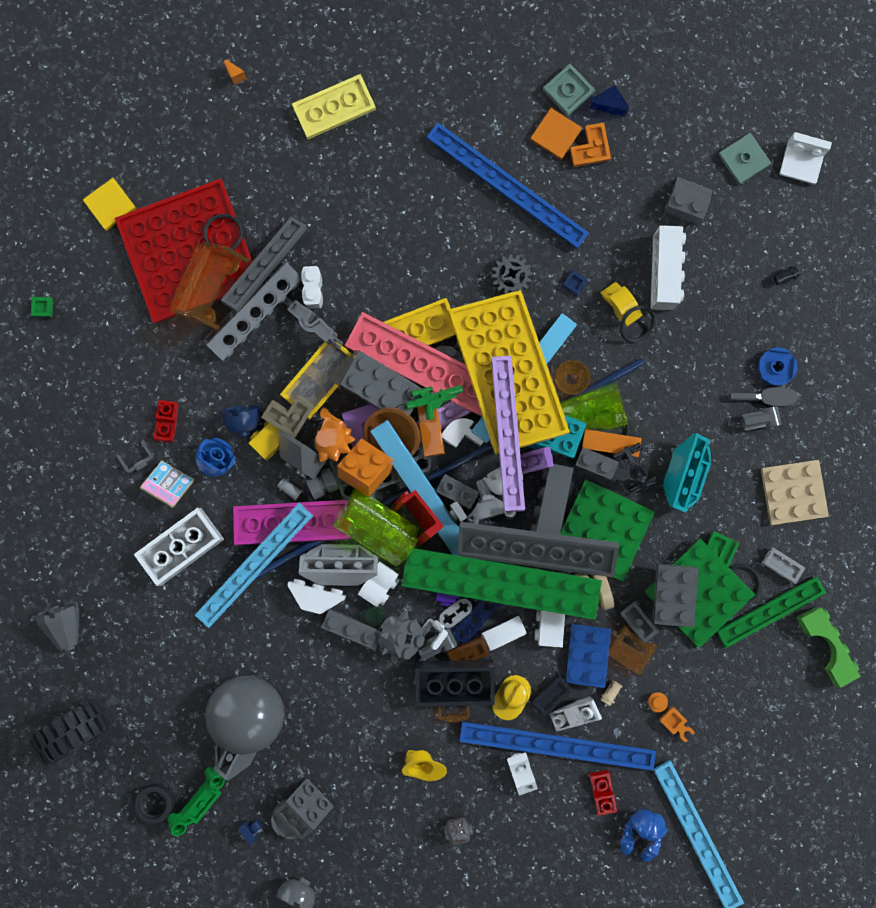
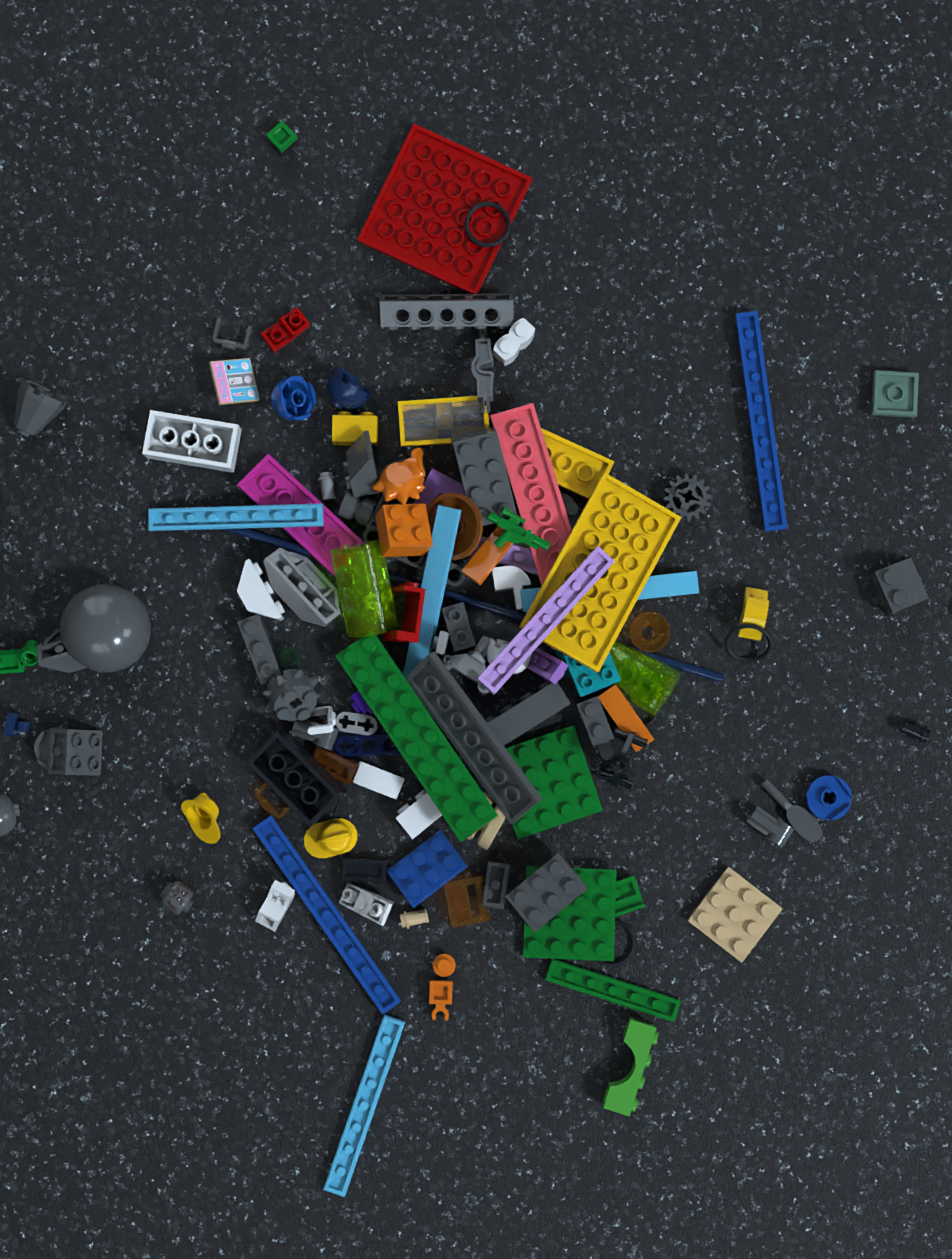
camera: 50 degrees right, 0 degrees up
yellow tile [83,178,137,231] -> none
clear orange windscreen [170,243,250,330] -> none
dark grey plate [221,216,307,313] -> none
orange slope [224,60,247,84] -> none
dark tan plate [262,395,315,438] -> none
light yellow plate [292,74,376,139] -> none
white brick [358,562,400,607] -> none
orange tile [530,108,582,160] -> none
dark blue tile [562,270,588,296] -> none
orange plate [570,123,611,167] -> none
clear blue slope [589,85,629,117] -> none
red slope [589,770,617,816] -> none
blue hair [621,809,668,862] -> none
white brick [651,226,686,310] -> none
teal wedge [663,433,711,513] -> none
light grey plate [761,547,805,584] -> none

